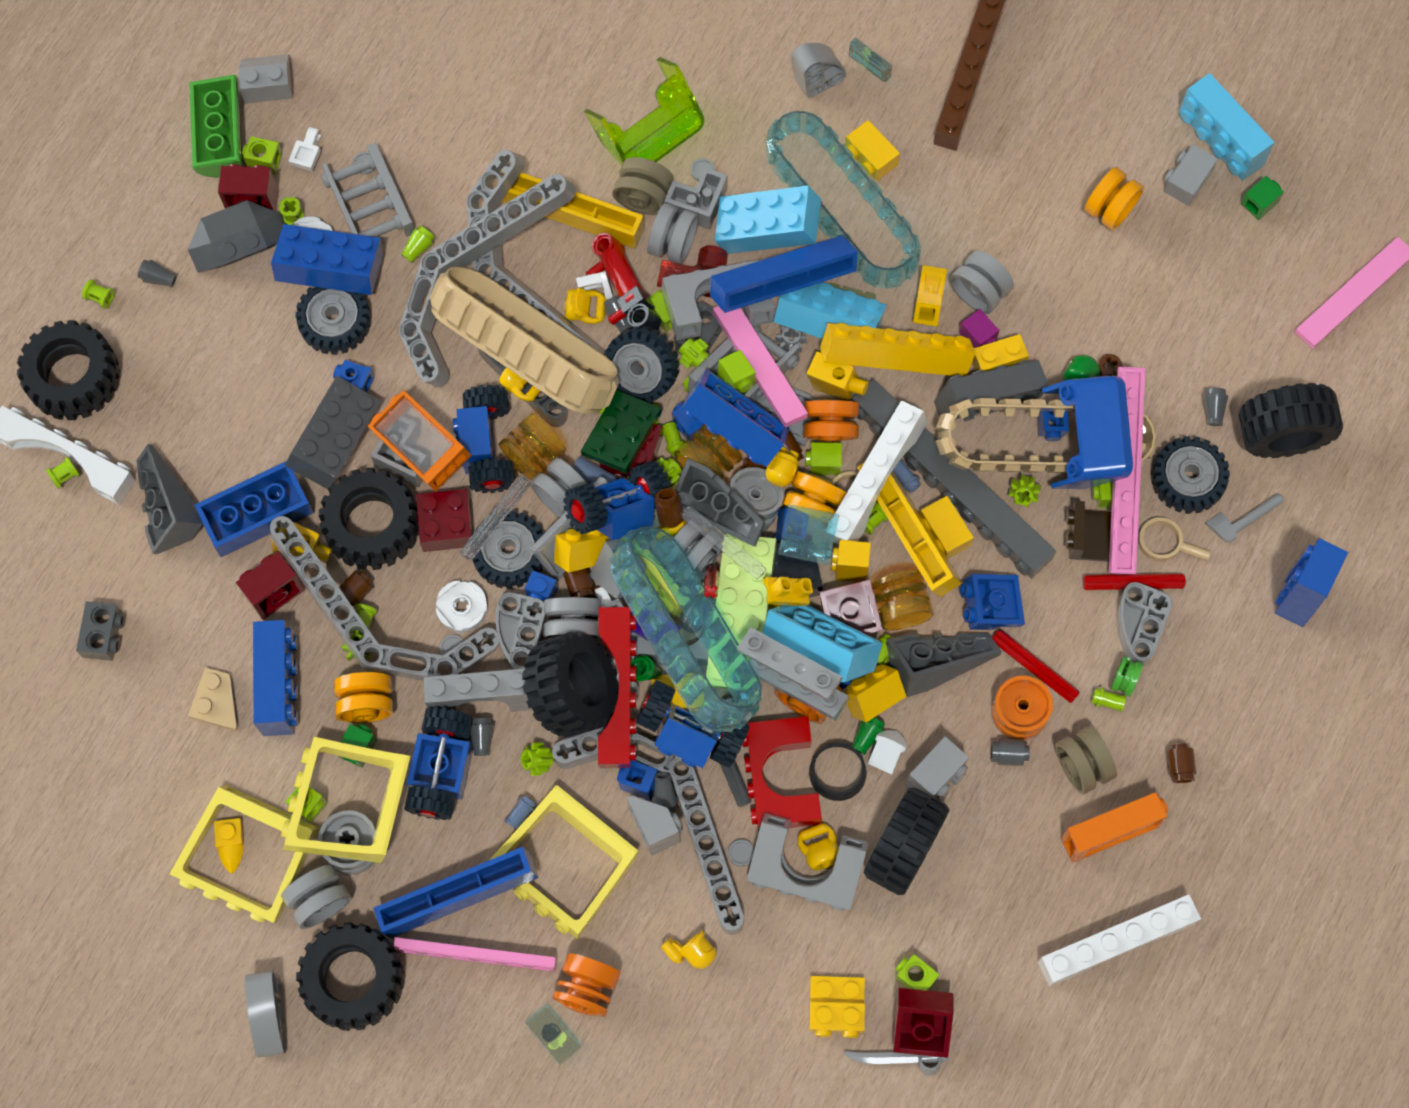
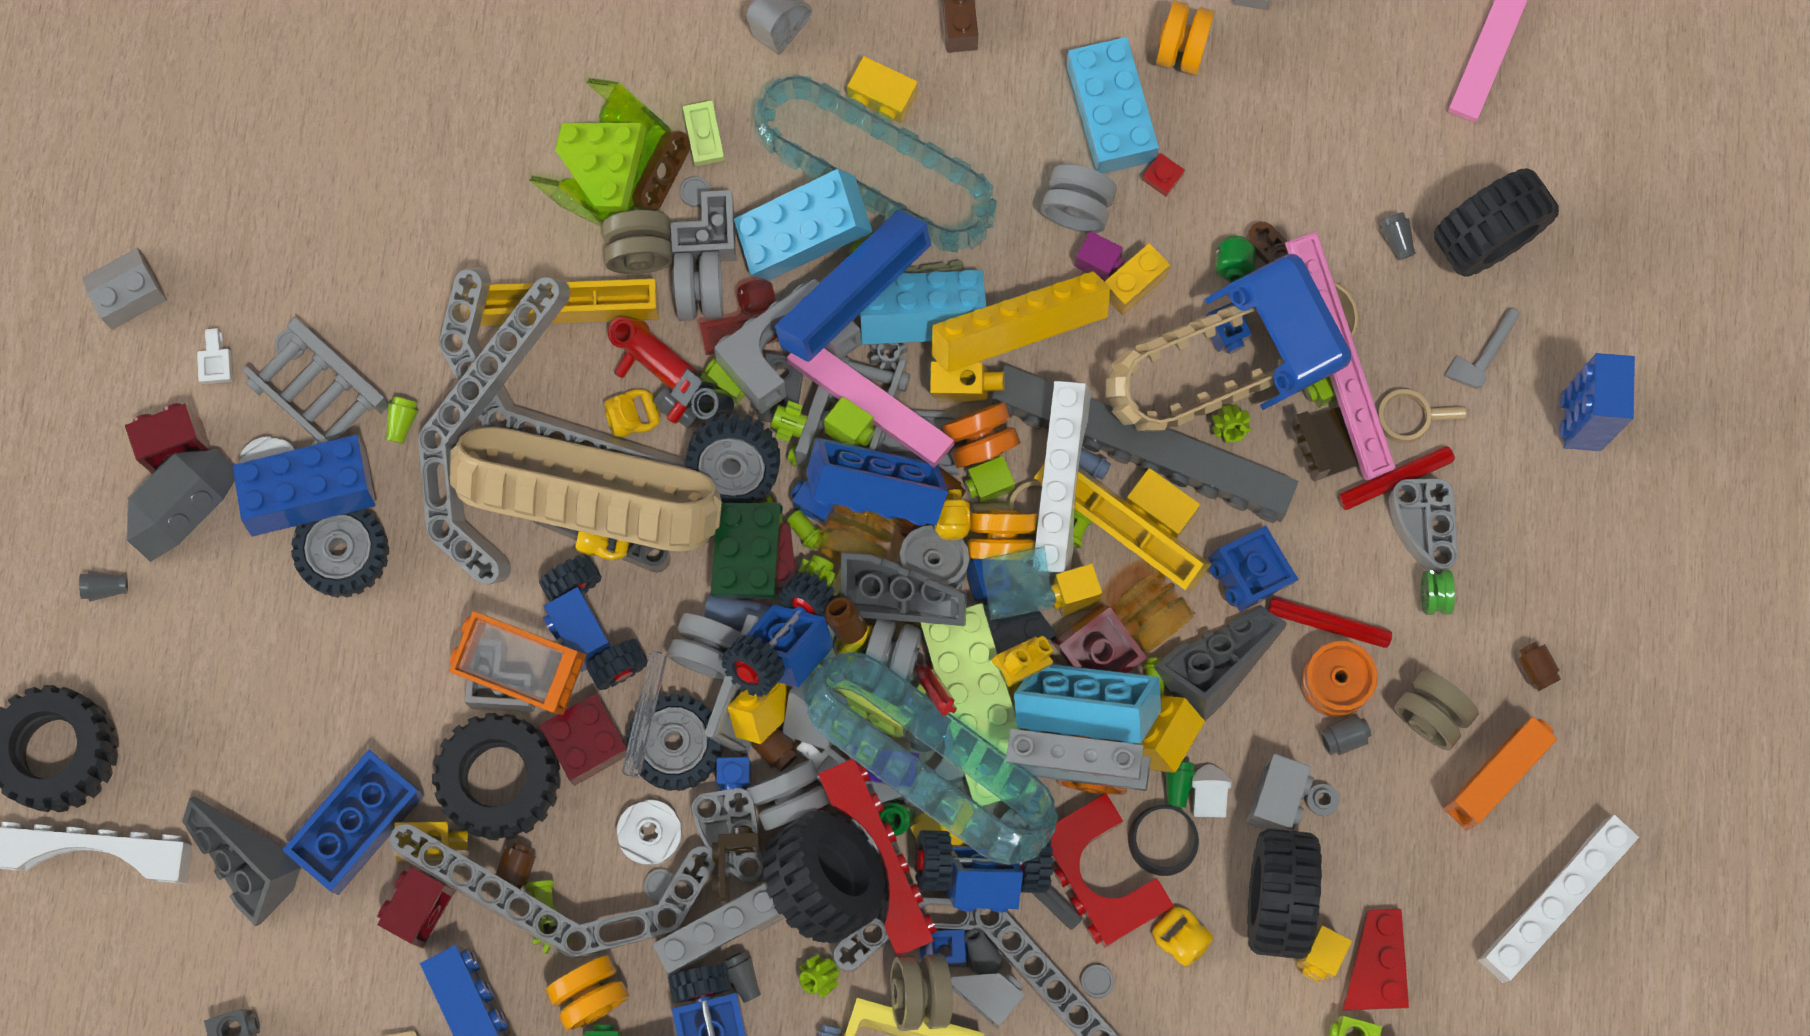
camera: 25 degrees left, 5 degrees up
lime bush [46,457,80,489] -> none
lime bush [82,279,115,309] -> none
bright green brick [189,75,242,178] -> none
lime brick [242,136,283,175] -> none
lime bush [279,197,305,225] -> none
dark grey brick [285,376,381,490] -> none
blue brick [333,360,375,393] -> none
clear yellow wheel [498,413,566,480] -> none
white tile [576,271,613,300] -> none
clear axle [681,506,766,579] -> none
light grey arch [747,813,869,910] -> none
yellow brick [913,265,947,326] -> none
dark grey wedge [934,360,1049,422] -> none
lime pin [1091,687,1126,712] -> none
wheel [1151,436,1230,514] -> none
none -> lime plate [555,123,647,212]
none -> reddish brown beam [632,131,690,211]
none -> yellowish green plate [683,100,725,167]
none -> dark brown bracket [712,827,762,905]
none -> dark tan wheel [890,954,953,1031]
none -> medium azure brick [1066,37,1159,174]
none -> red plate [1142,153,1185,197]
none -> yellow brick [1296,925,1352,983]
none -> light grey plate [1307,784,1340,816]
none -> red wing [1342,909,1409,1011]

